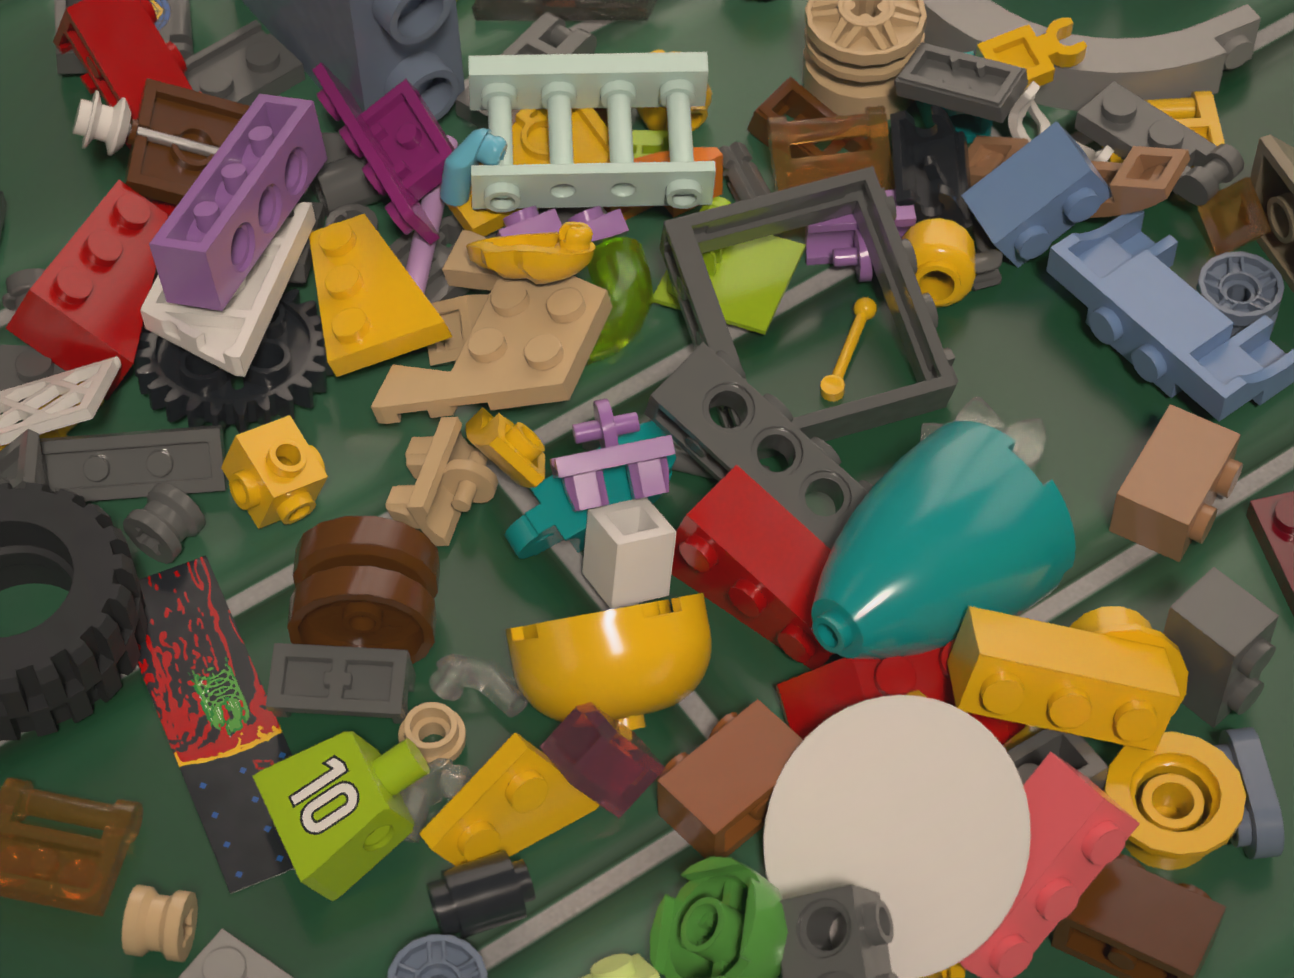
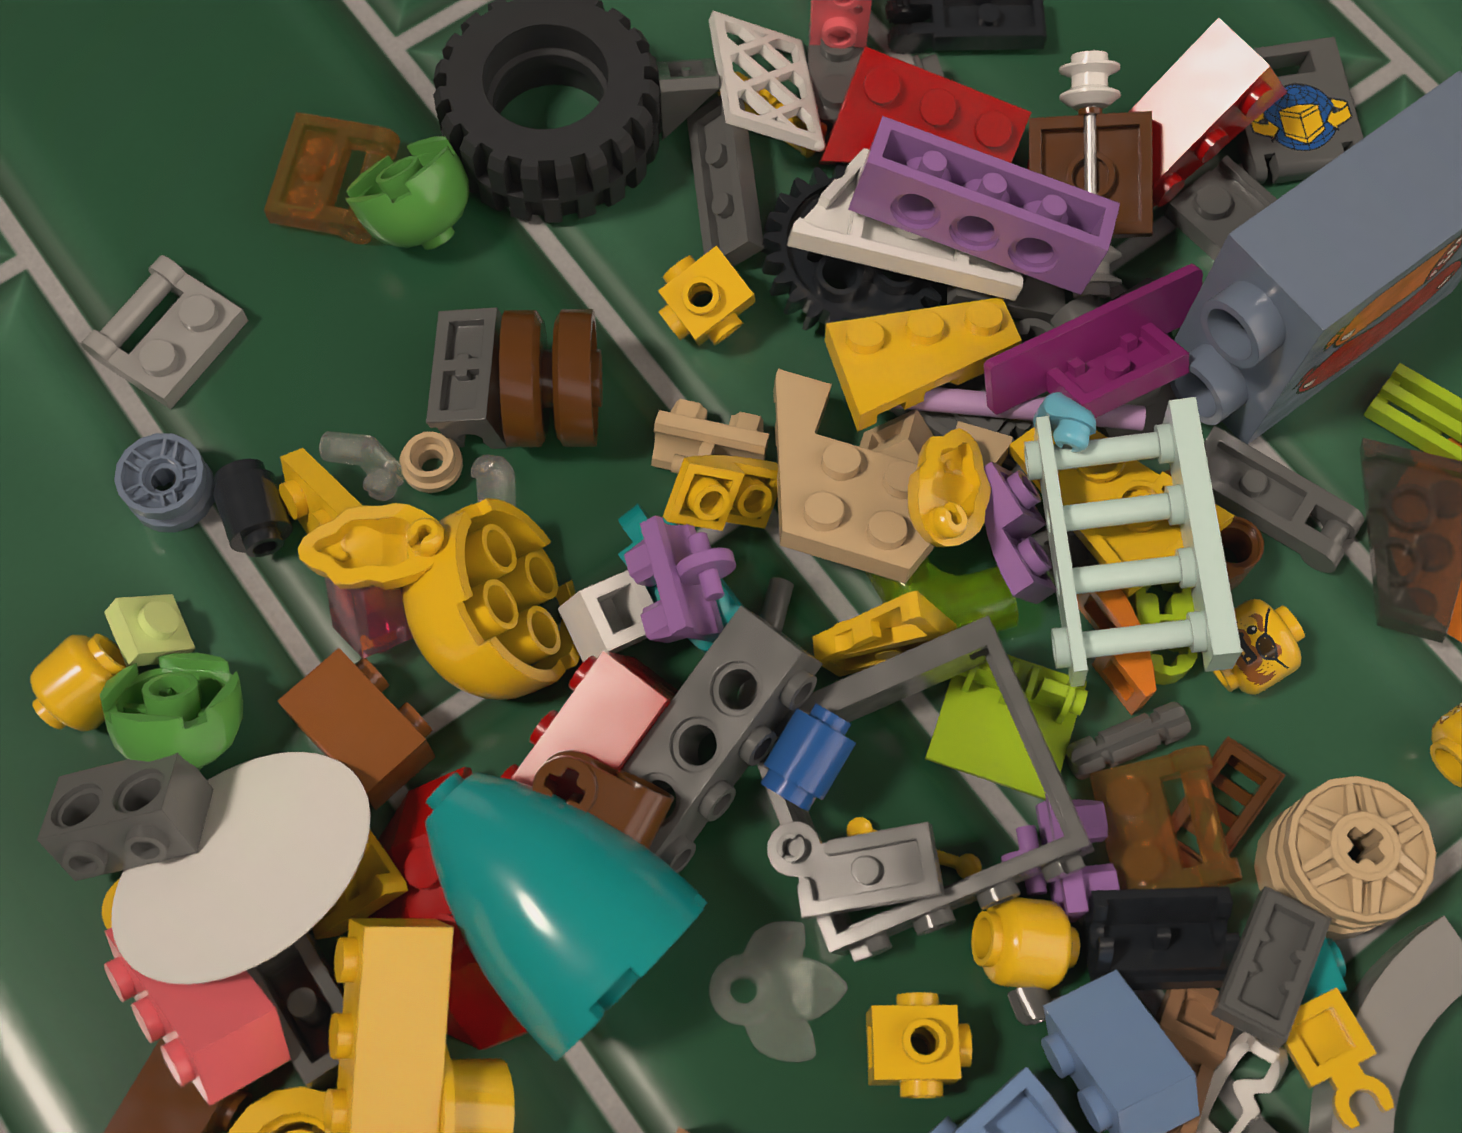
camera: 85 degrees right, 15 degrees up
tan wheel [122,885,198,962] -> none
dark grey wheel [123,482,206,564] -> none
black sticker [137,556,295,894] -> none
lime torso [253,731,430,902] -> none
none -> yellow arm [298,503,445,590]
none -> bright green cylinder [345,136,469,250]
none -> reddish brown piece [532,750,674,849]
none -> blue brick [761,703,856,811]
none -> hinge [767,821,945,919]
none -> yellow wing [812,590,957,677]
none -> yellow brick [866,992,972,1099]

